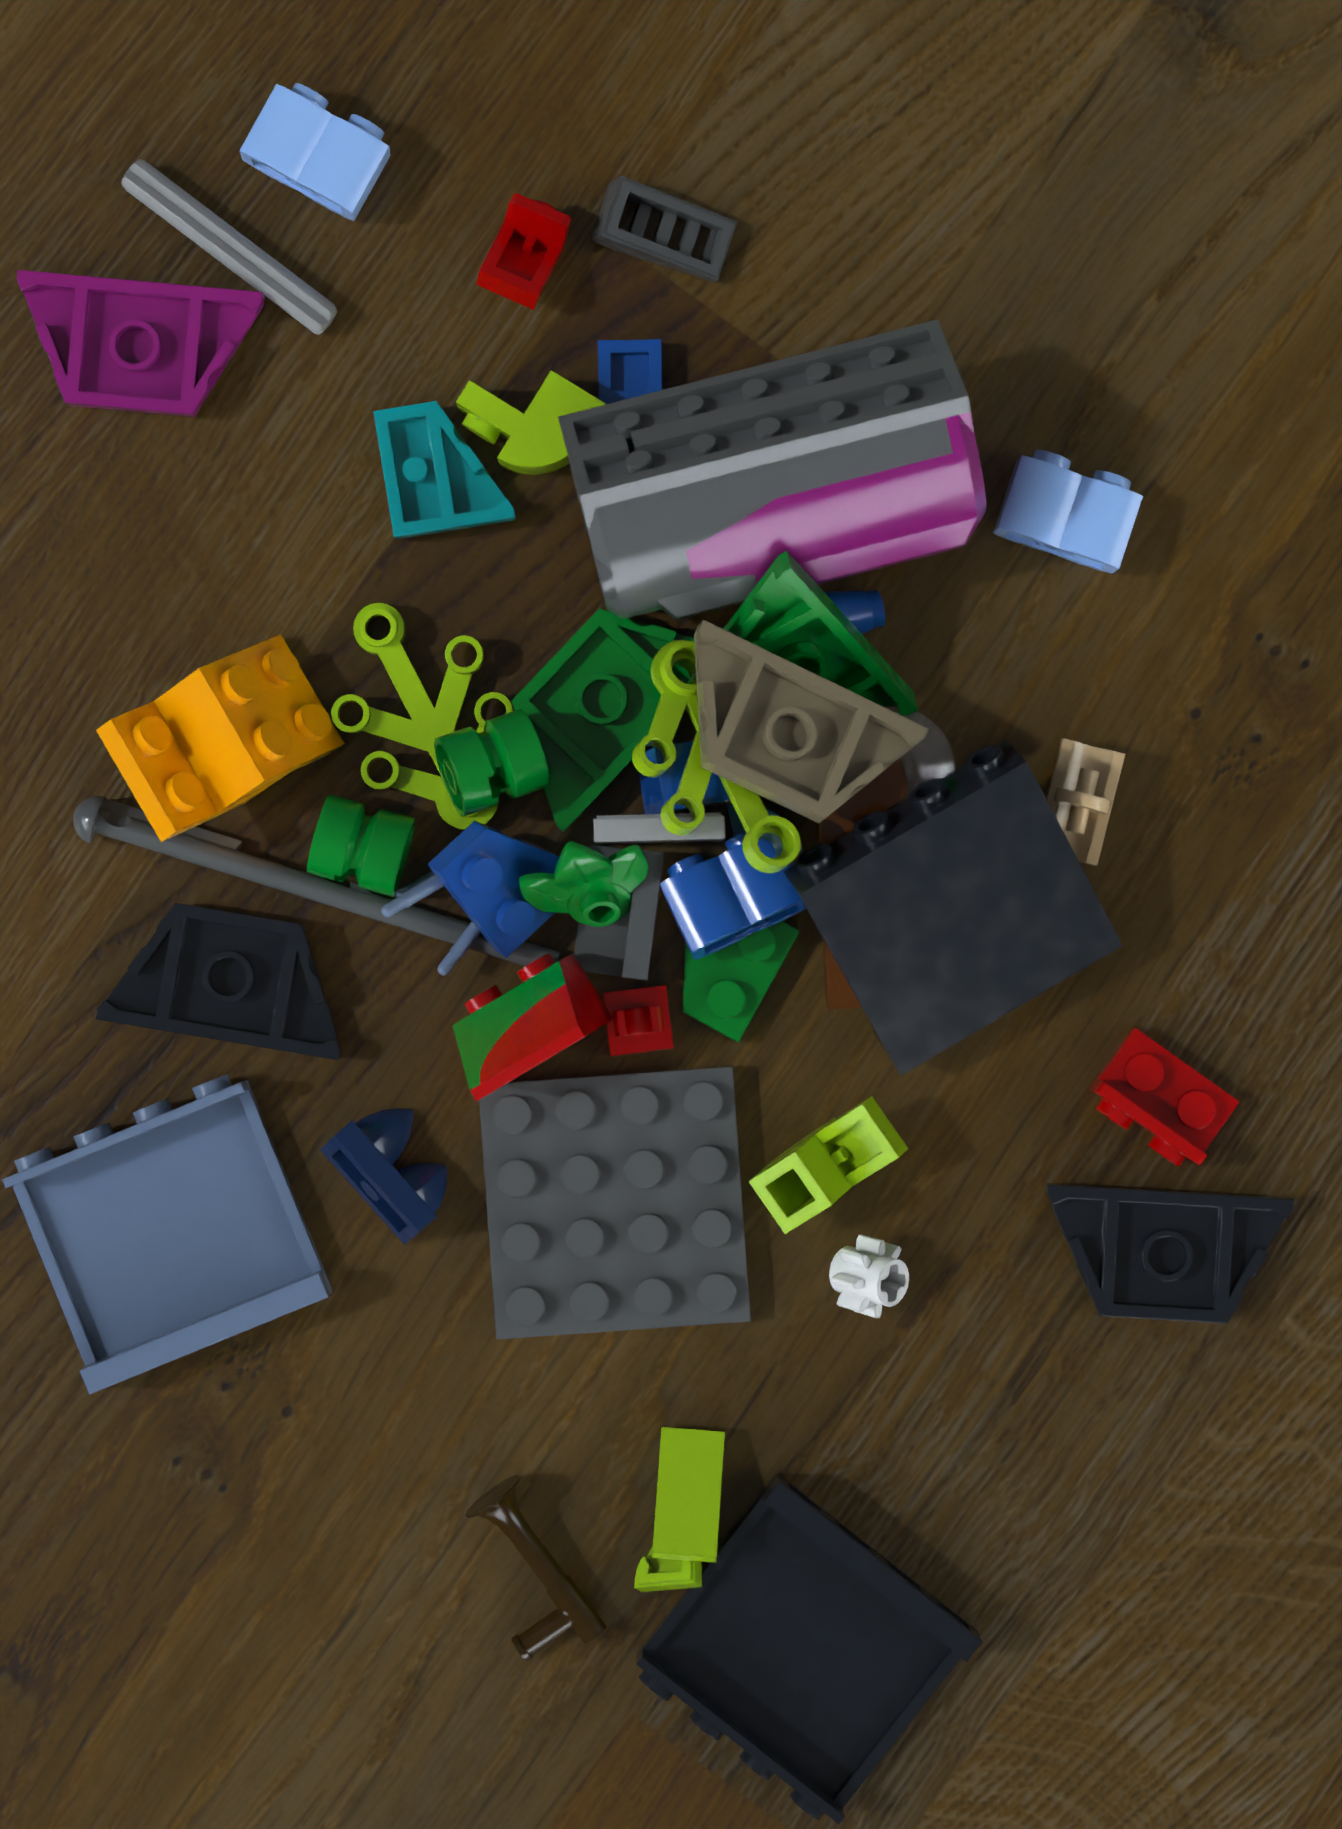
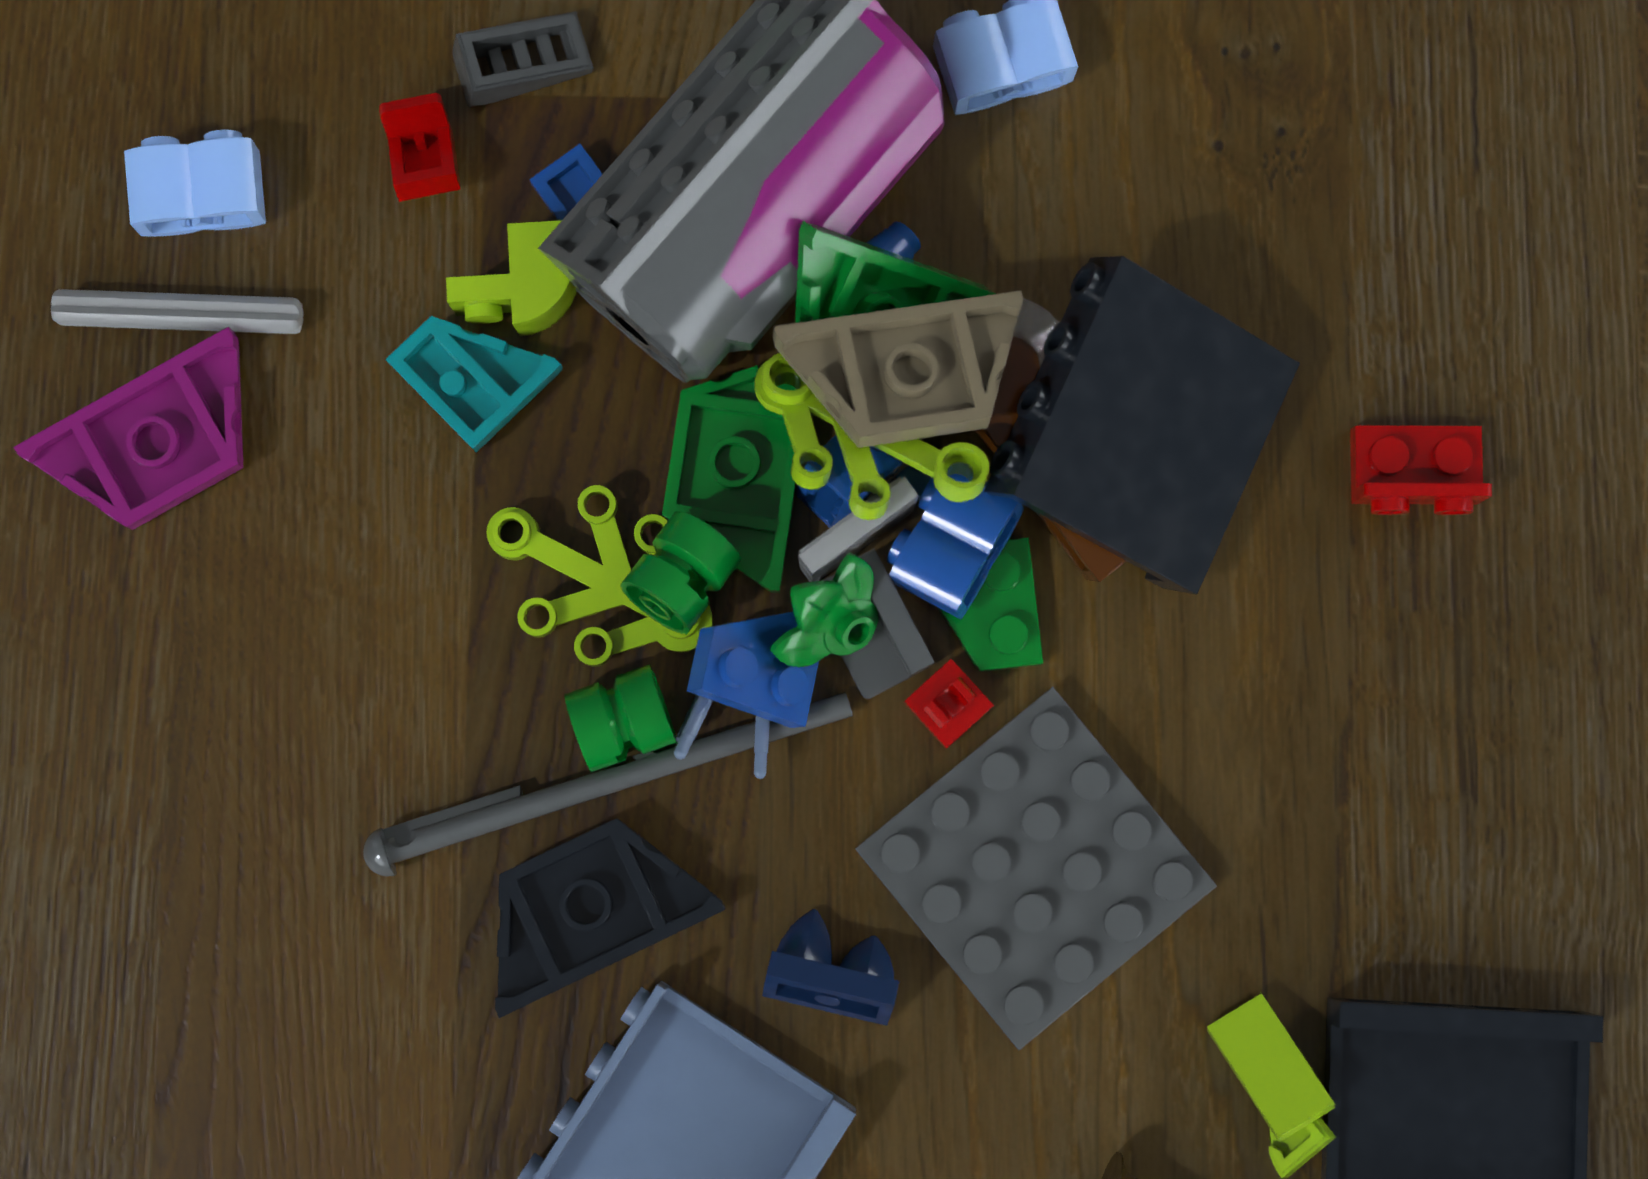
camera: 40 degrees left, 5 degrees down
light orange bracket [96,634,345,842] -> none
red slope [452,952,613,1102] -> none
lime brick [748,1096,908,1234] -> none
white gear [829,1234,909,1318] -> none
black wing [1045,1183,1294,1324] -> none
tan hips [1046,738,1125,866] -> none

